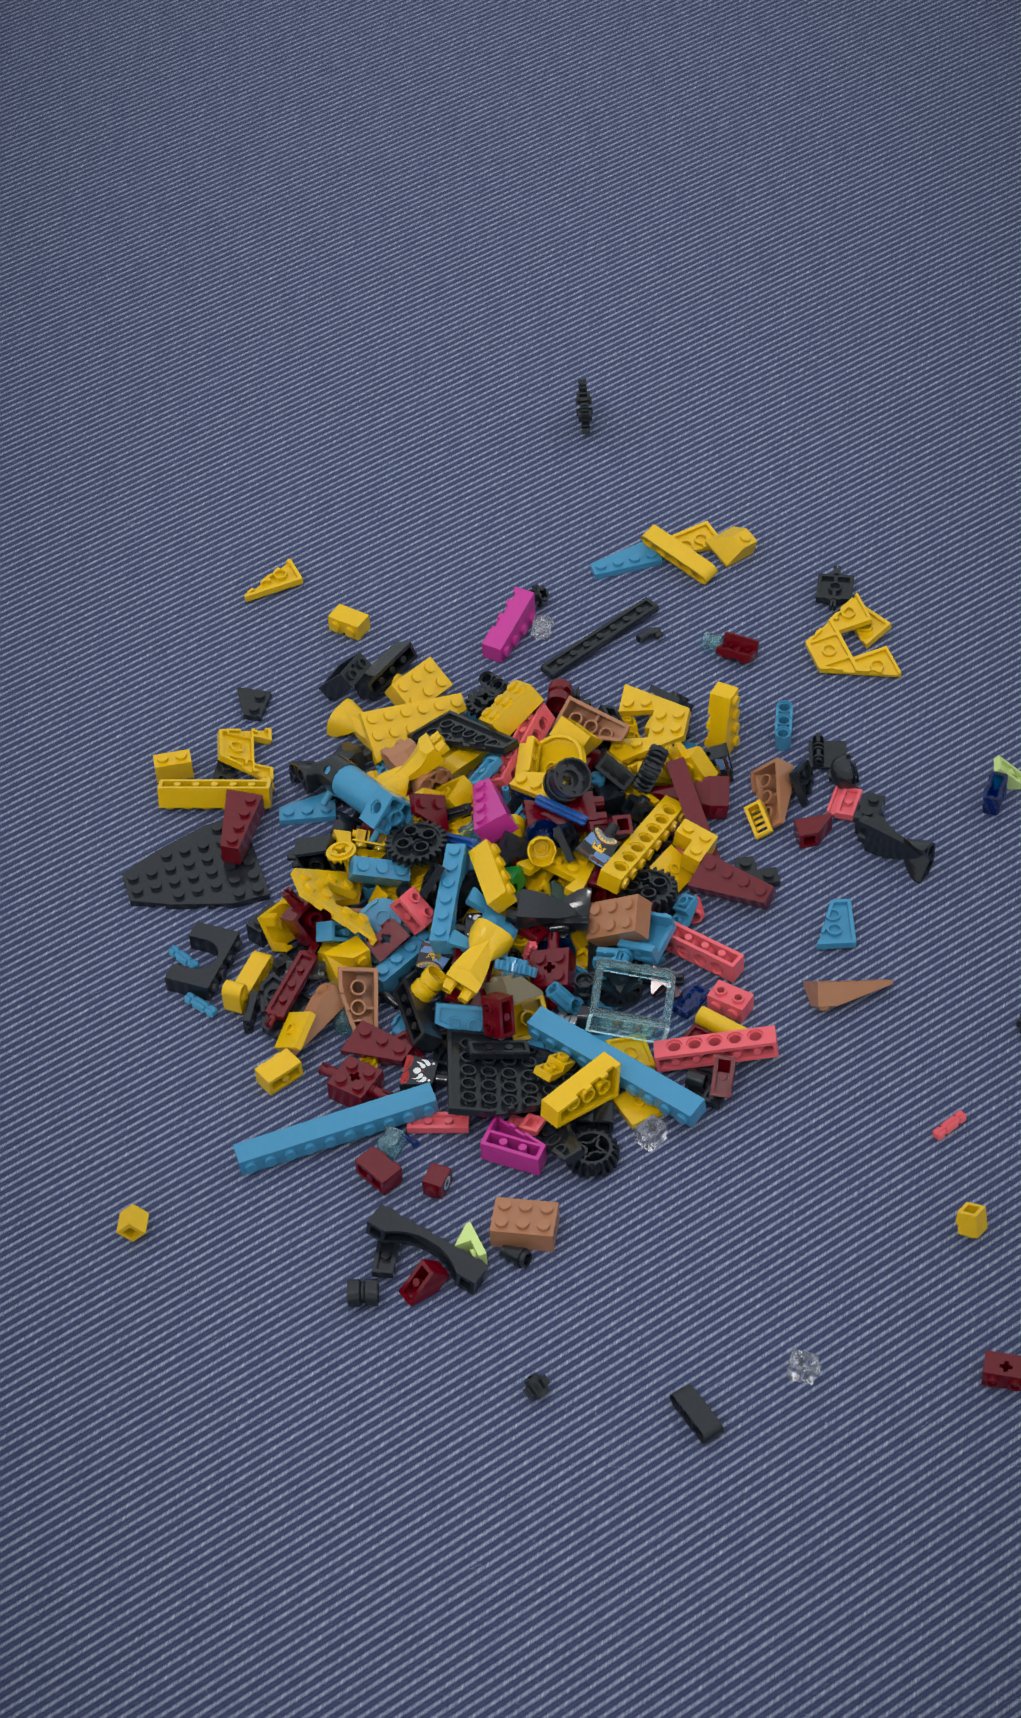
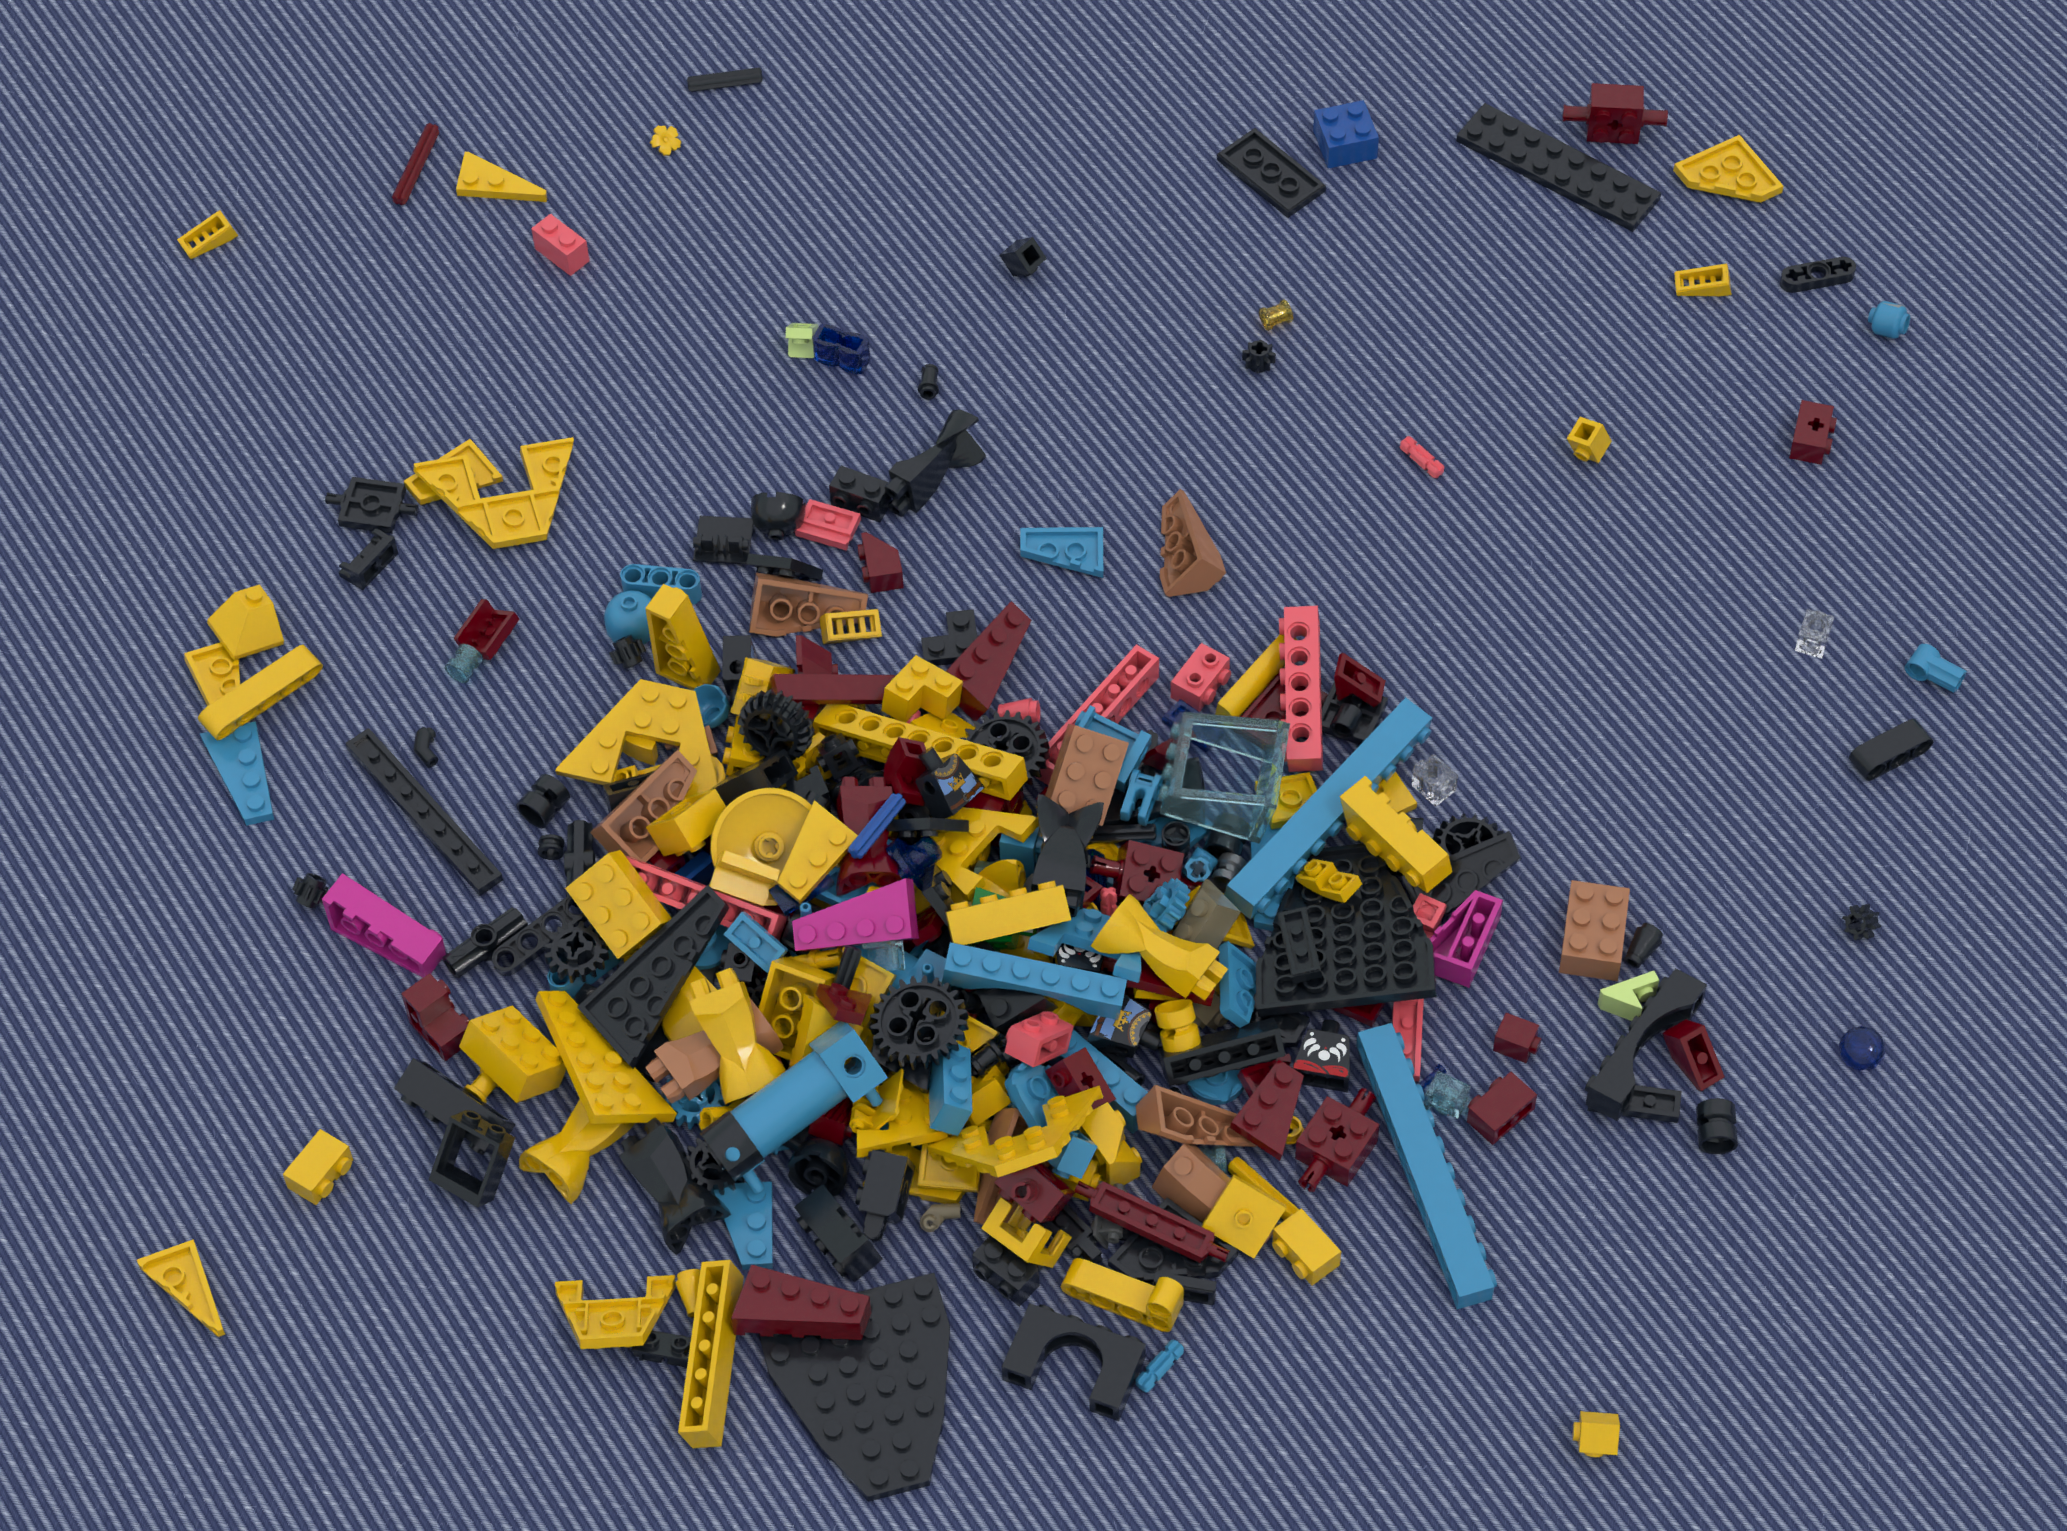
camera: 90 degrees left, 10 degrees up
yellow brick [153,749,194,783] -> none
dark azure axle [168,945,200,969] -> none
black wing [237,687,272,722] -> none
yellow gear [326,841,357,864] -> none
black wing [420,863,445,898] -> none
blue axle [446,833,479,849] -> none
dark red brick [481,992,516,1039] -> none
yellow hair [527,836,557,867] -> none
clear bracket [530,614,554,640] -> none
black wheel [543,757,592,804] -> none
dark red wheel [546,678,572,713] -> none
black wing [648,684,694,711] -> none
dark azure slope [672,893,698,927] -> none
none -> black hinge [339,529,398,590]
none -> dark red brick [401,973,470,1061]
none -> black piece [442,907,528,978]
none -> black wheel [516,774,570,828]
none -> dark azure cylinder [604,590,652,644]
none -> black wedge [794,1184,883,1282]
none -> black pin [918,364,939,399]
none -> yellow axle [1228,1157,1300,1220]
none -> clear blue hair [1839,1026,1885,1070]
none -> dark azure piece [1905,644,1967,693]

